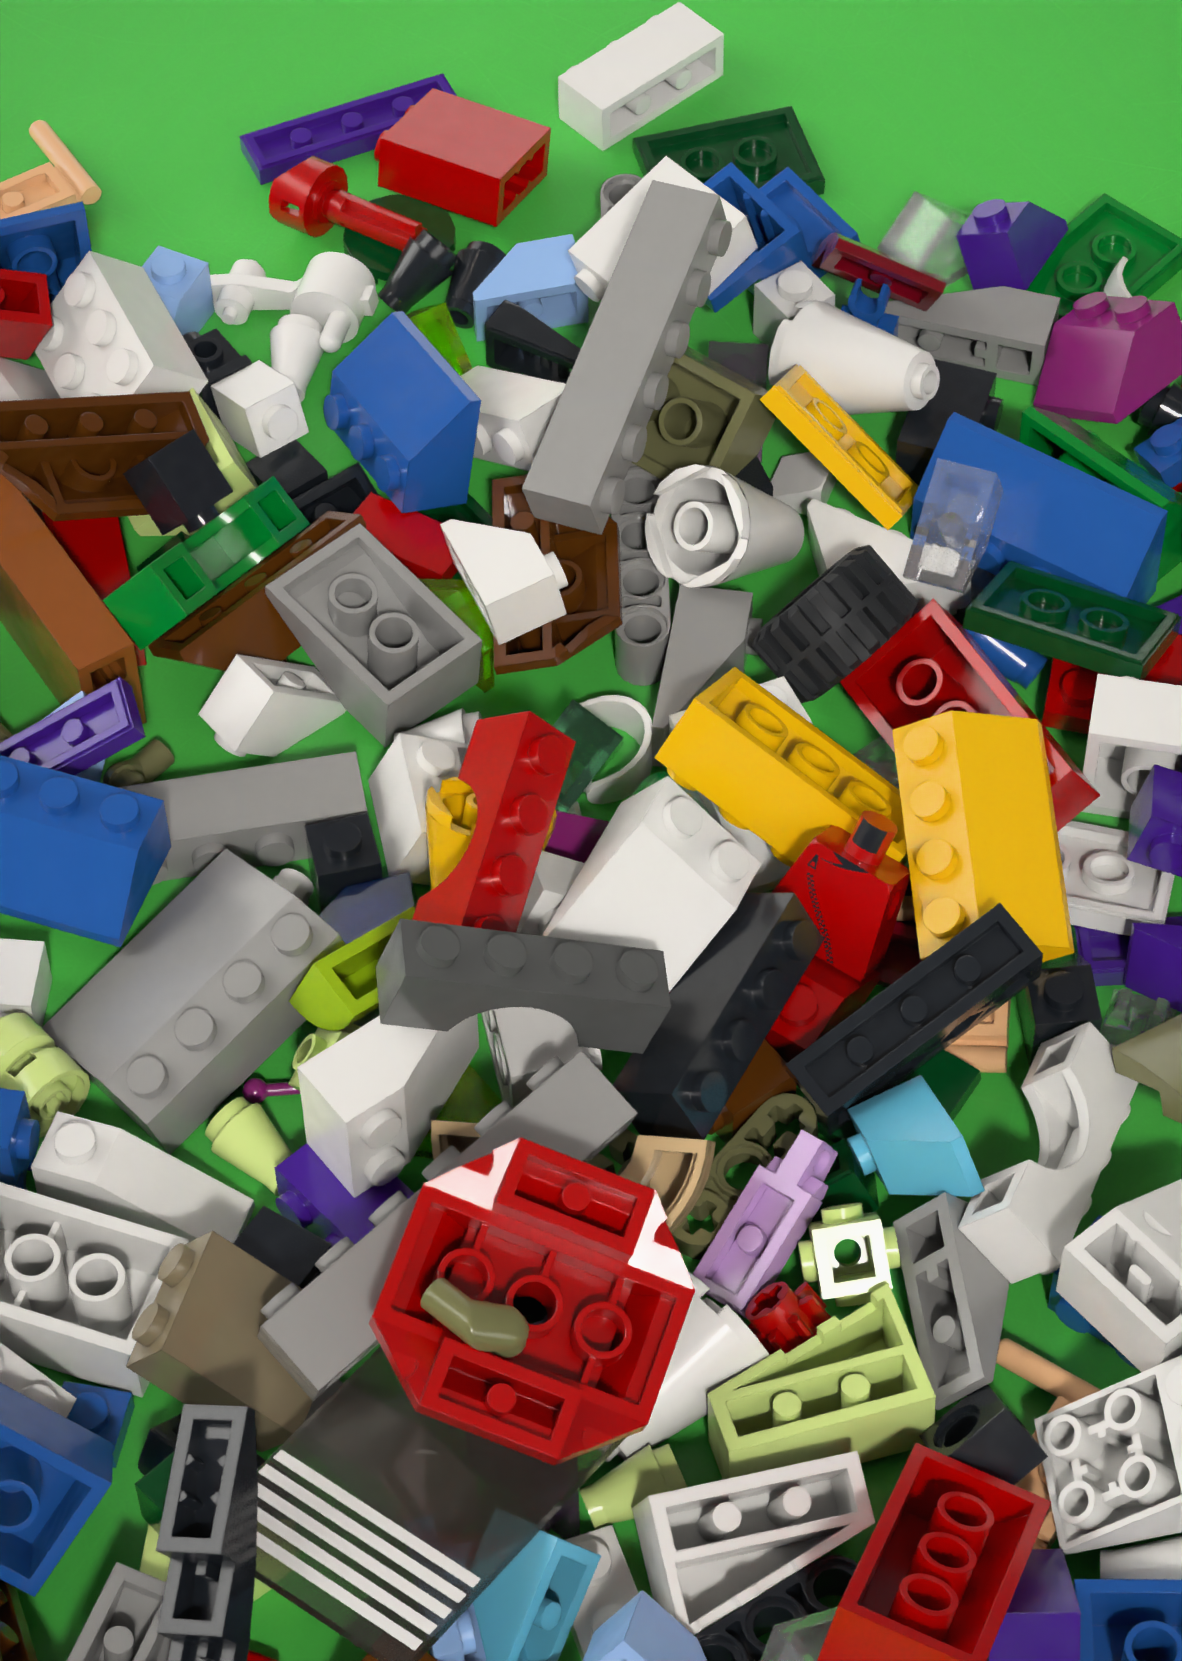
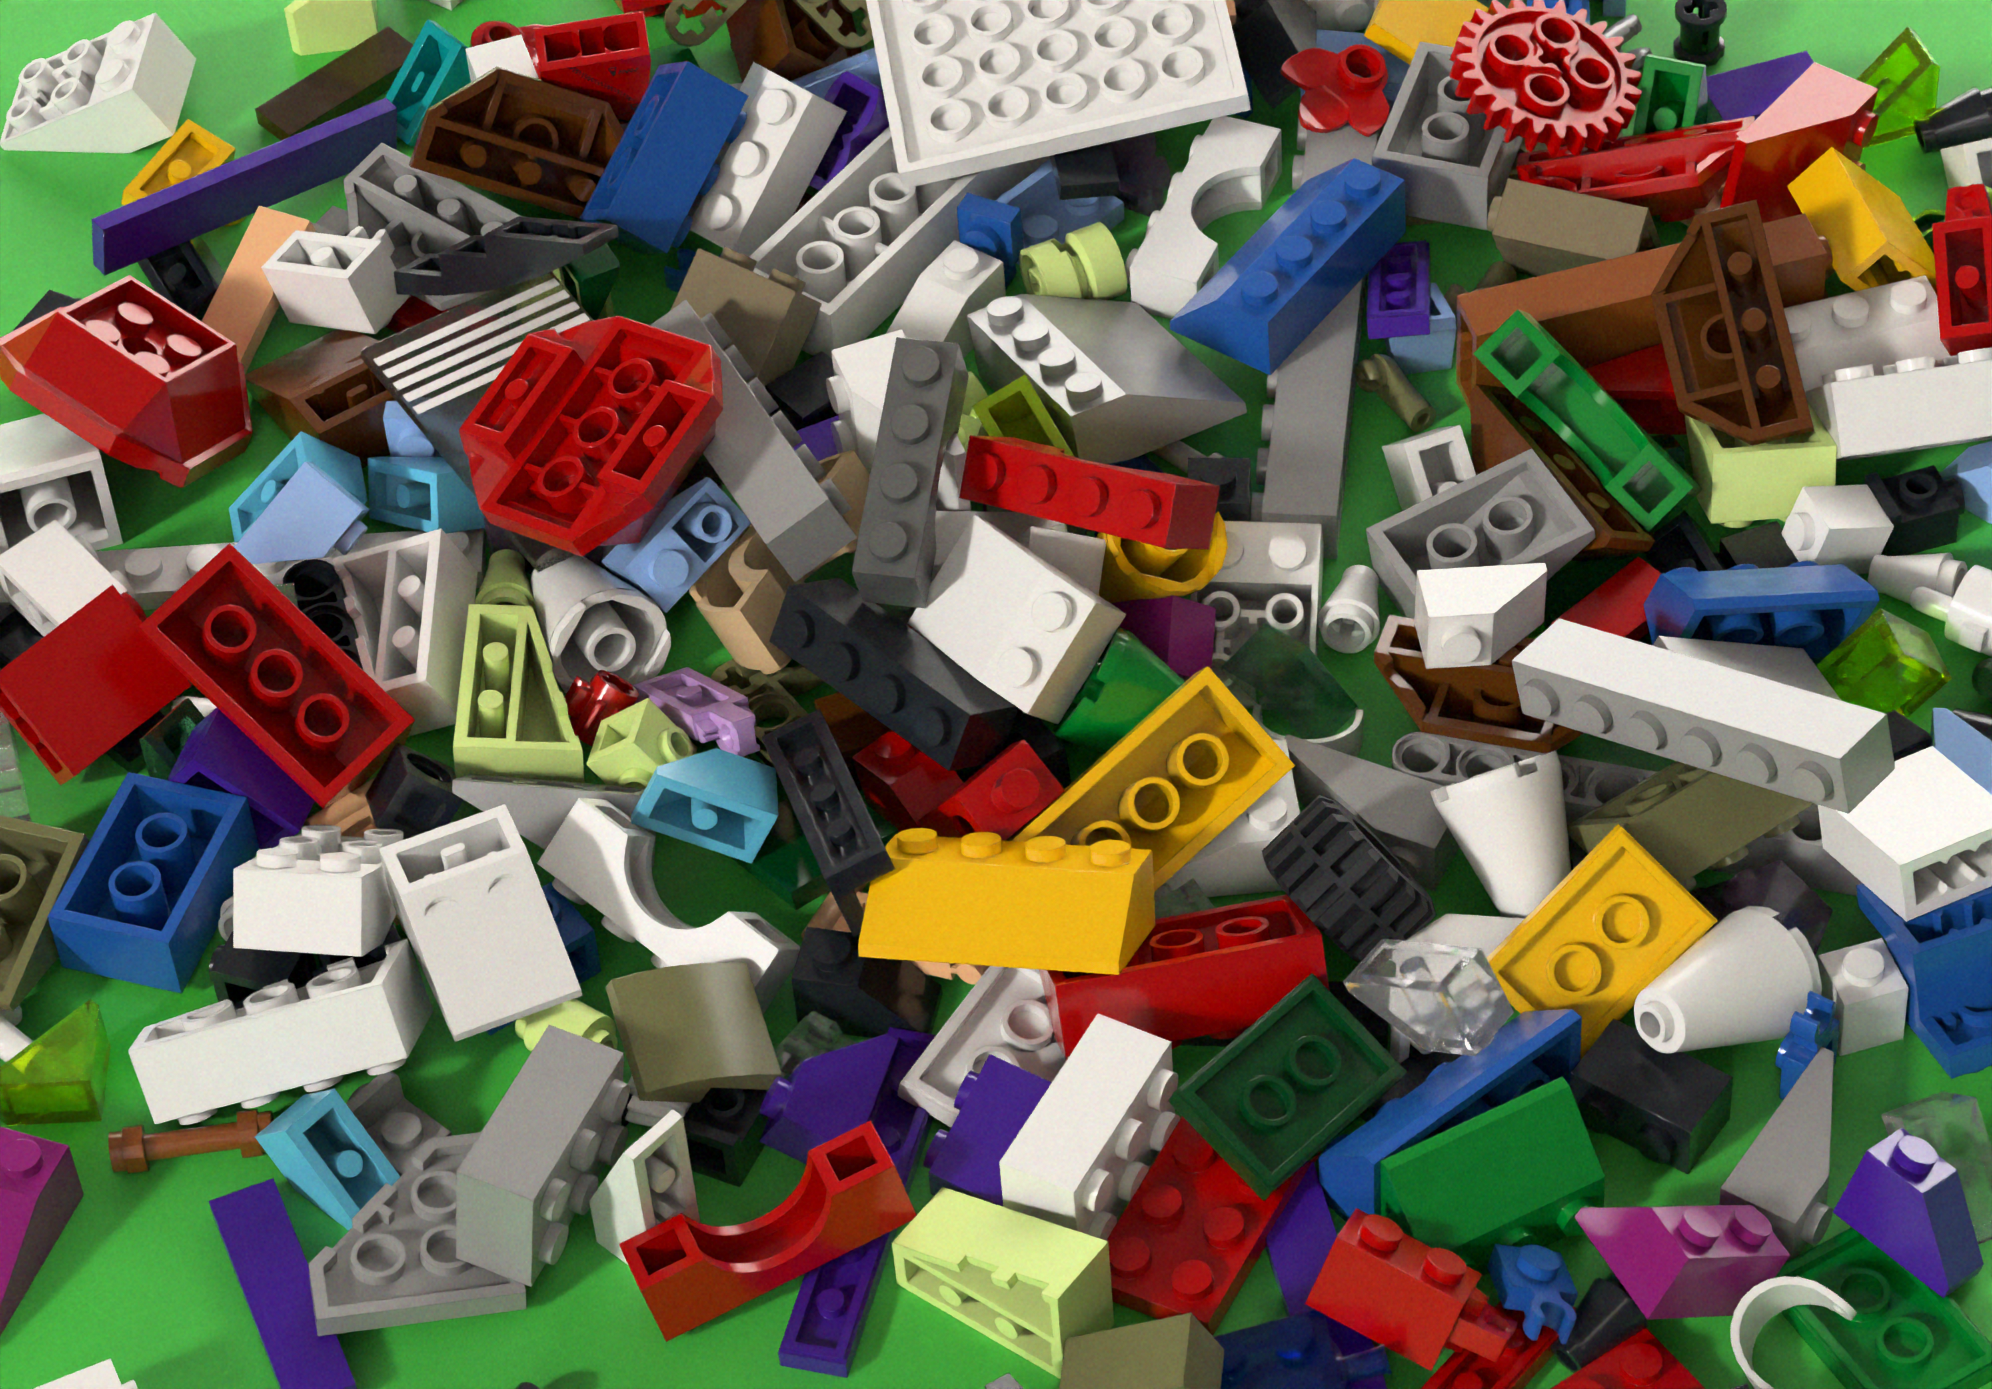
camera: 110 degrees right, 5 degrees down
black brick [123,429,233,535] -> none
olive arm [421,1278,529,1358] -> none
dark red slope [812,232,946,312] -> none

